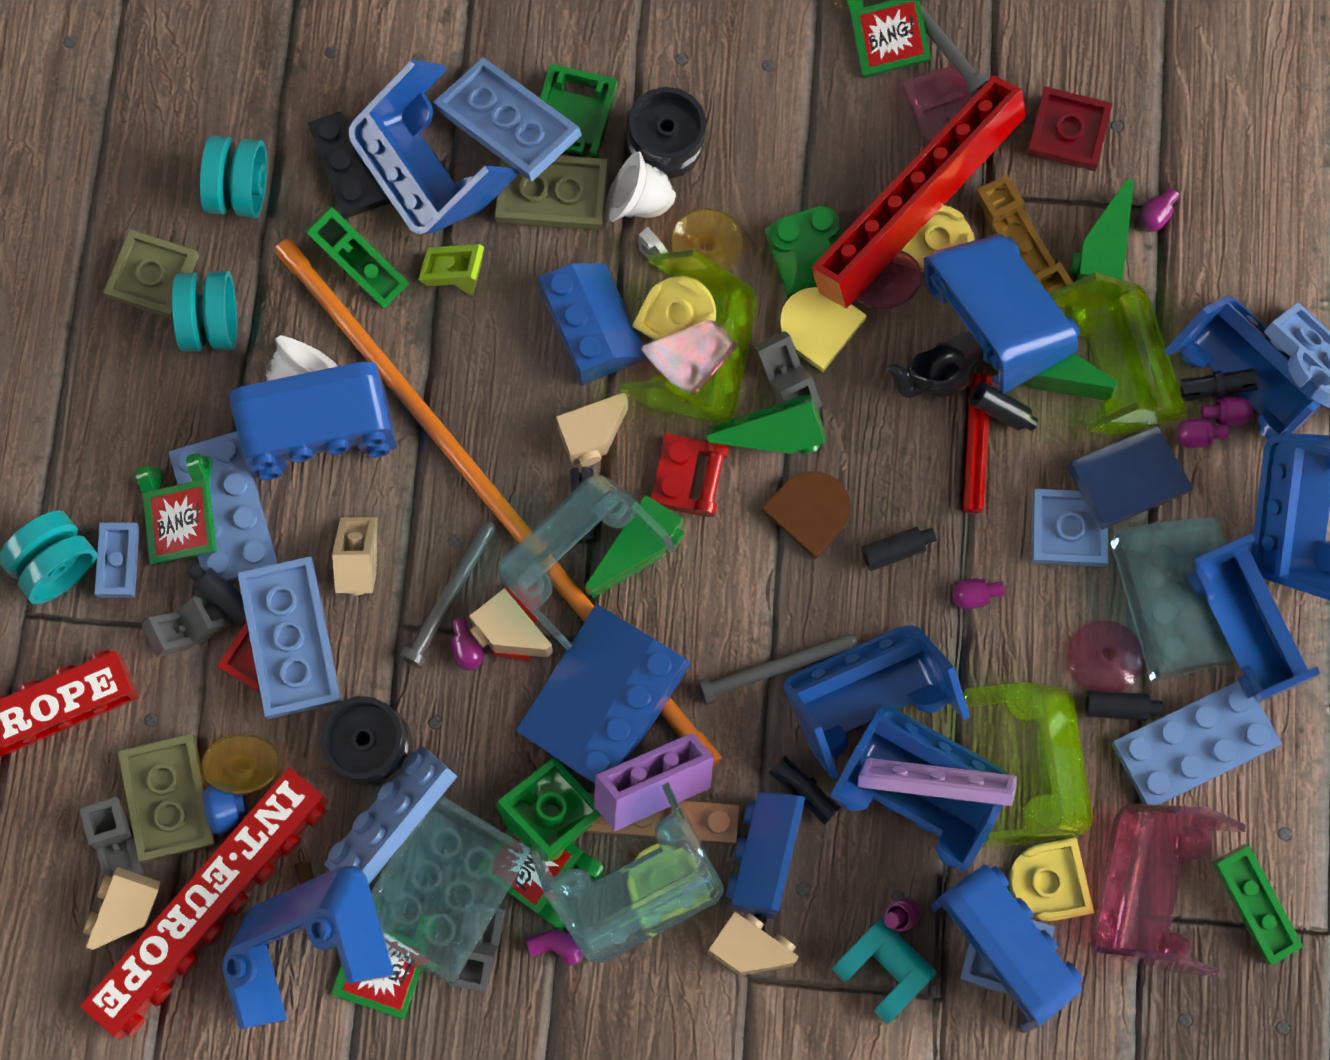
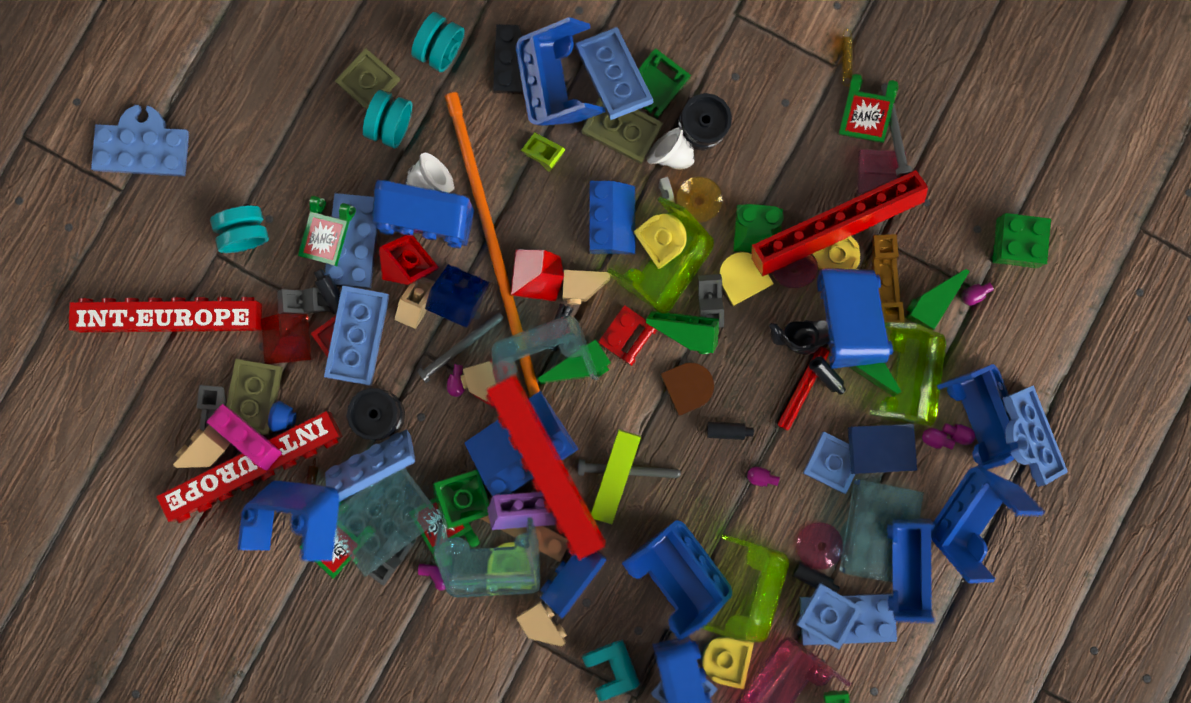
camera: 20 degrees right, 10 degrees up
medium blue plate [95,523,139,598] -> none
clear yellow dish [202,734,279,794] -> none
green slope [304,205,409,309] -> none
clear pink wing [640,320,738,399] -> none
black pin [769,755,841,825] -> none
blue windscreen [783,625,970,779] -> none
lavender tile [858,758,1017,806] -> none
magenta cylinder [884,898,921,932] -> none
dark red plate [1027,86,1113,172] -> none
black pin [1180,368,1258,402] -> none
none -> dark pink brick [207,404,283,471]
none -> clear red slope [261,314,311,364]
none -> red slope [379,235,439,285]
none -> clear blue slope [425,264,490,328]
none -> red brick [486,374,606,560]
none -> red slope [510,250,564,302]
none -> lime tile [591,429,641,524]
none -> medium blue plate [796,583,862,649]
none -> green brick [992,213,1051,268]

